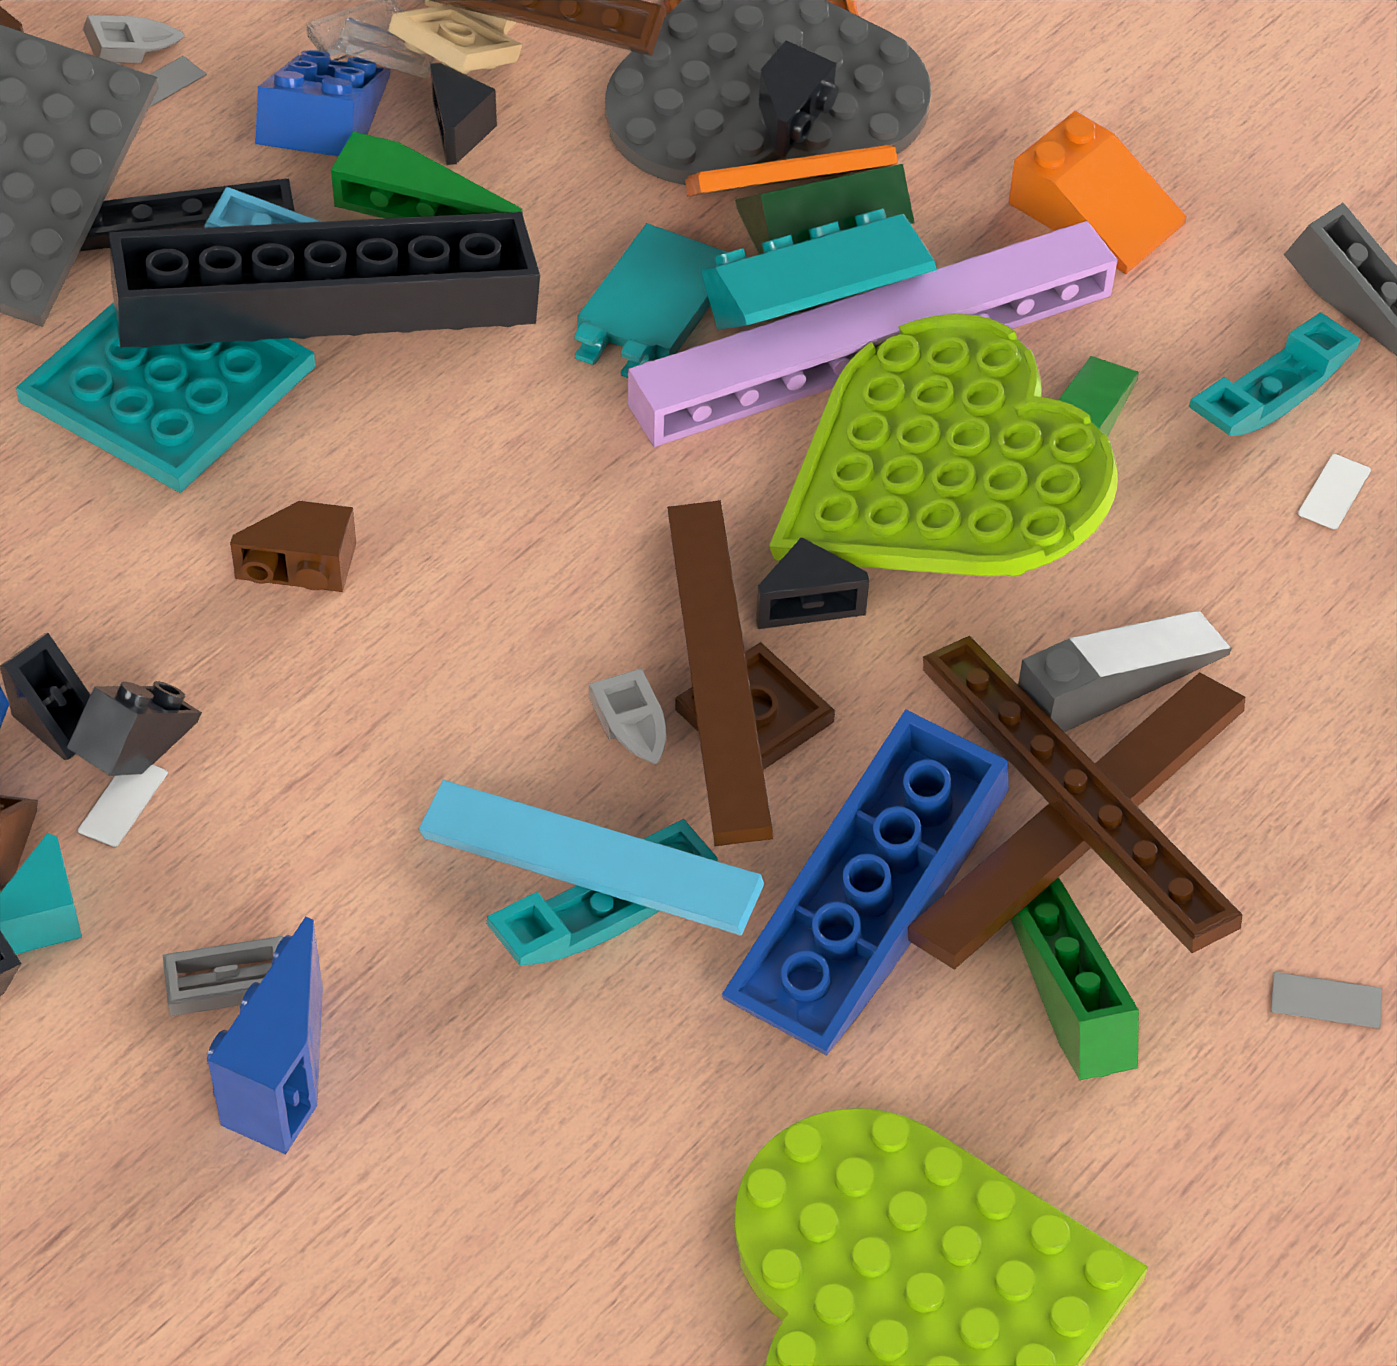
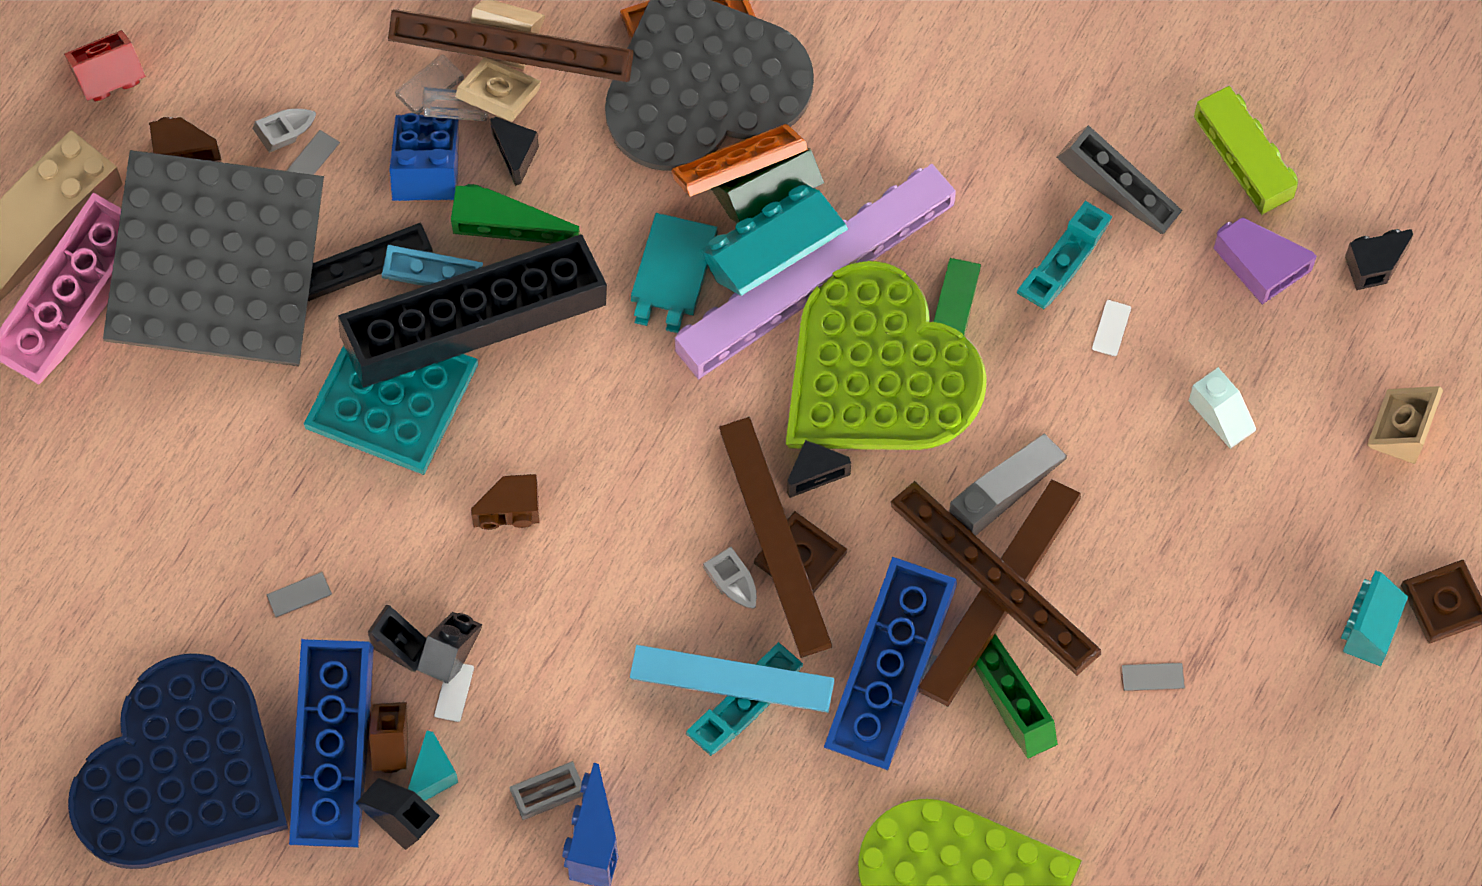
camera: 10 degrees left, 15 degrees up
black slope [759,40,838,158] -> none
orange slope [1008,111,1187,274] -> none

